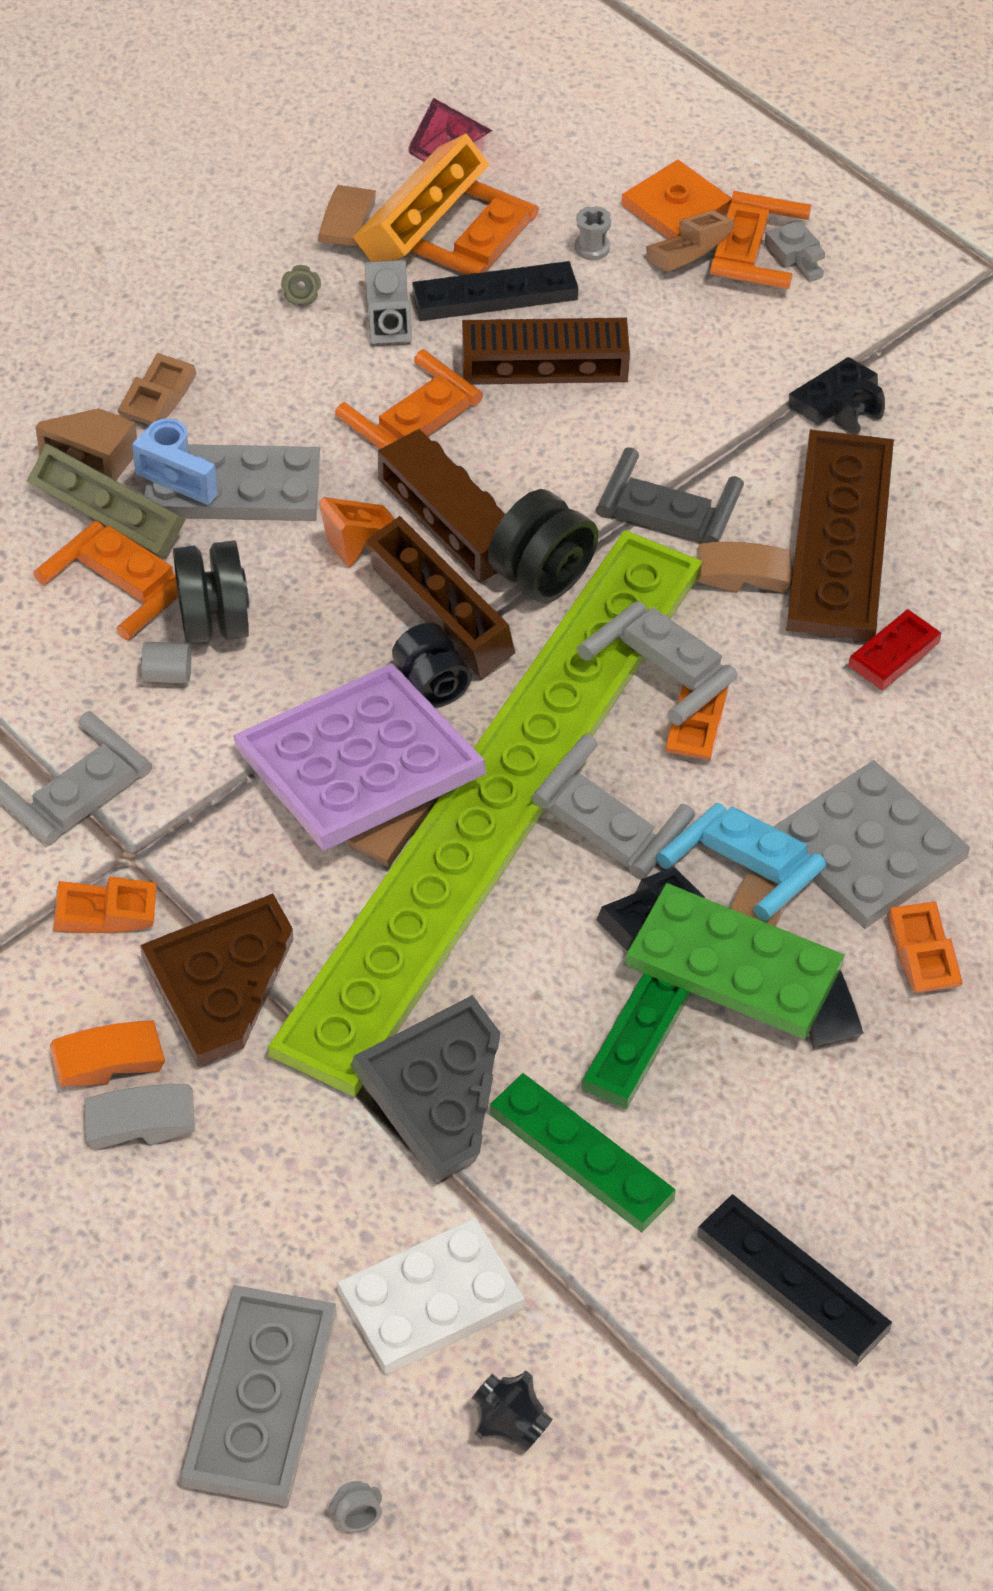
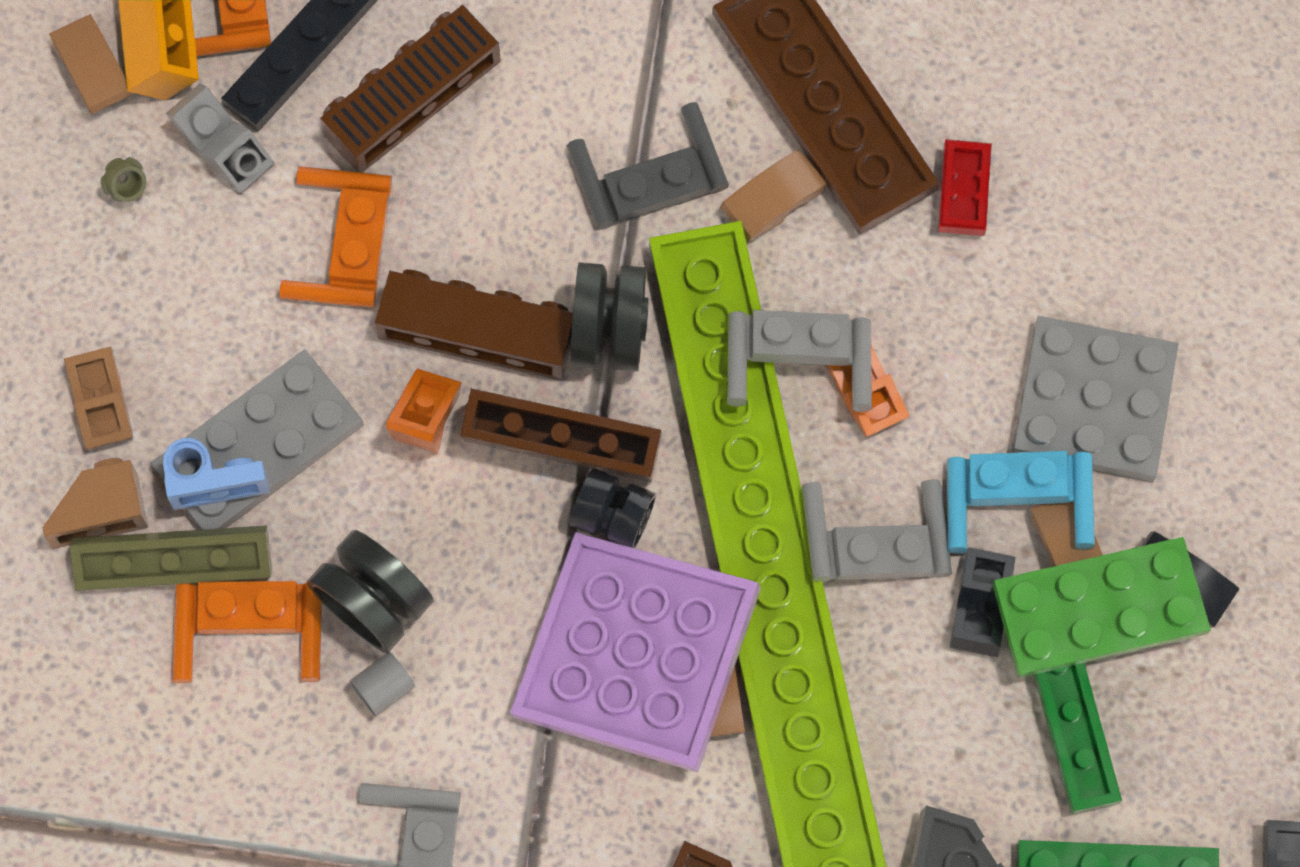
camera: 40 degrees left, 20 degrees up
orange slope [887,901,963,993] -> none

